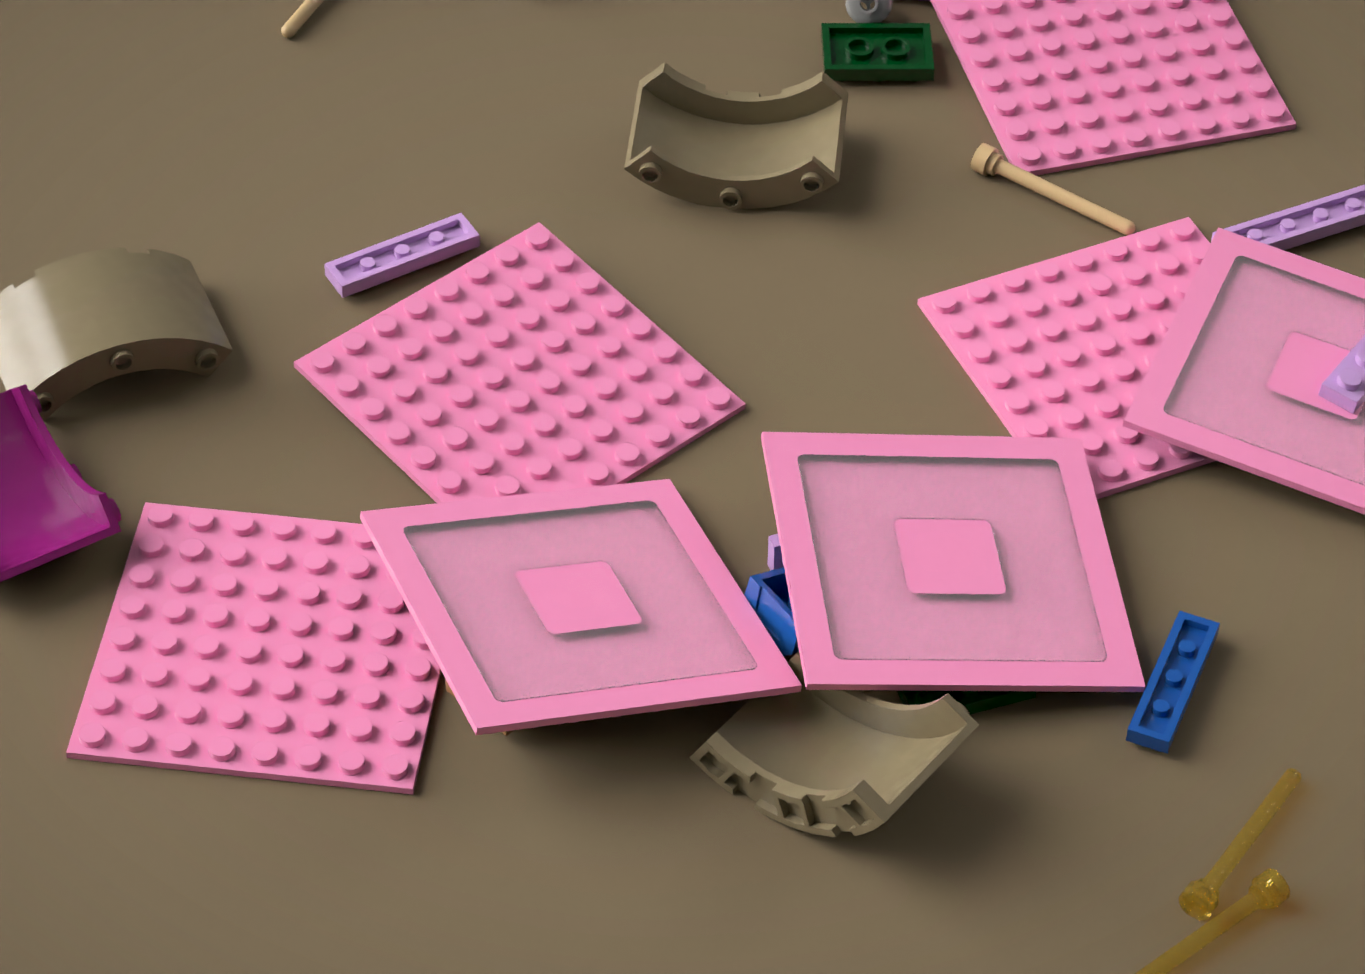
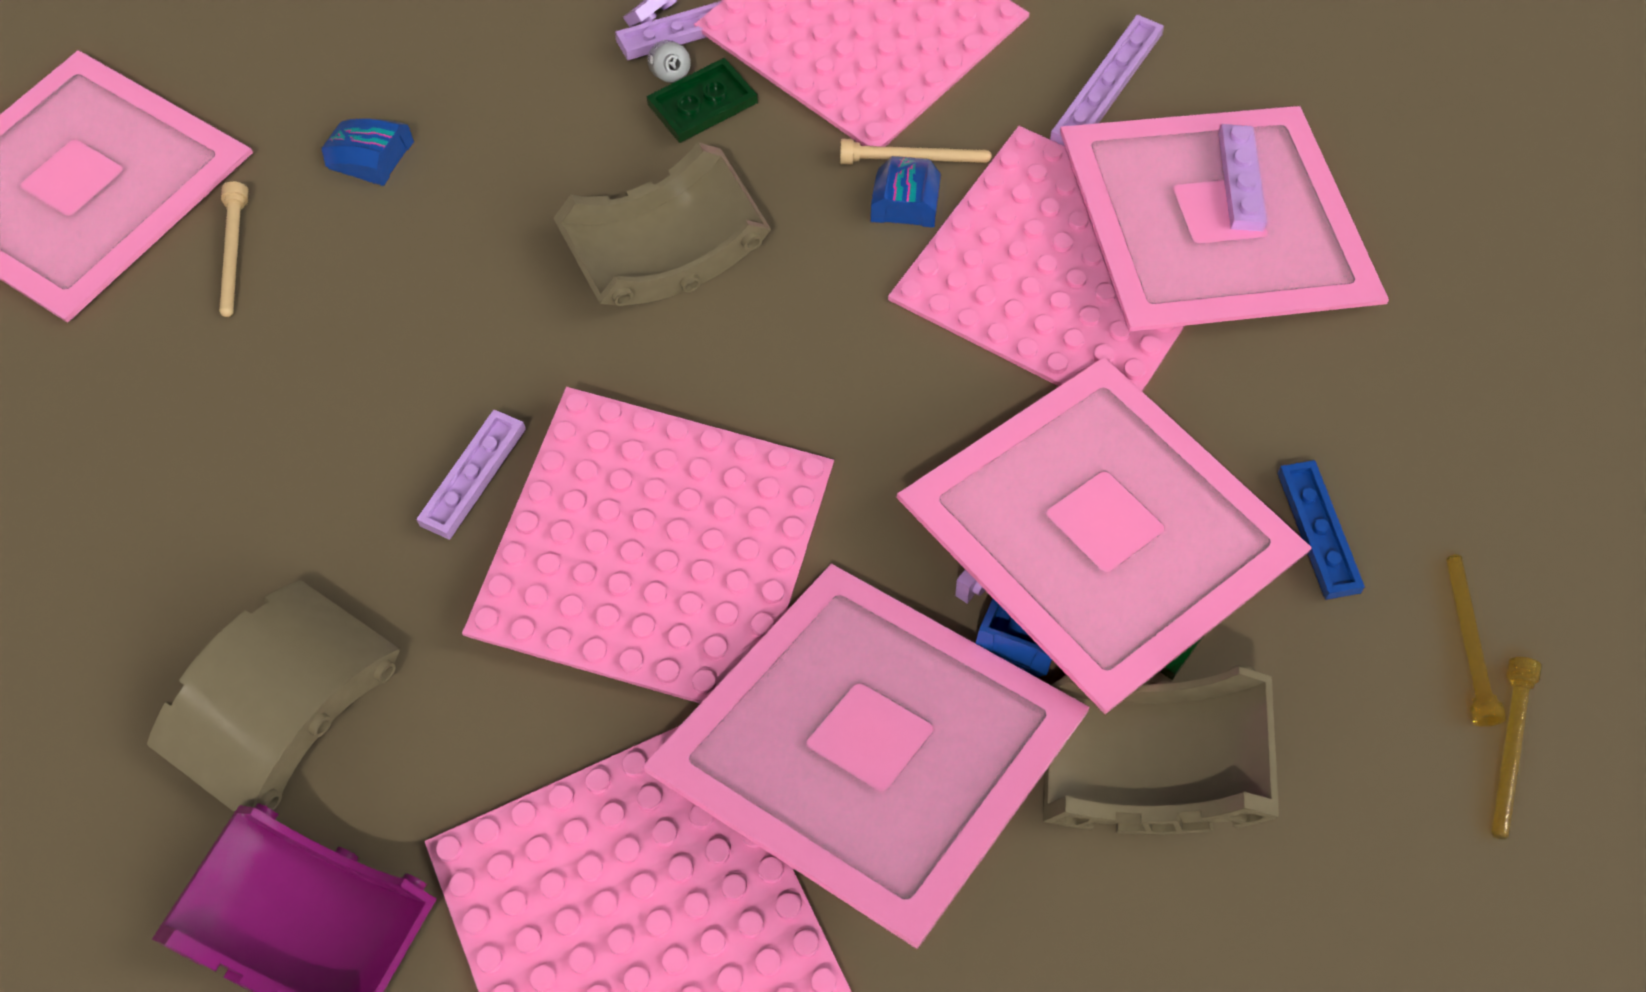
camera: 30 degrees left, 15 degrees up
none -> blue slope [871,156,941,228]

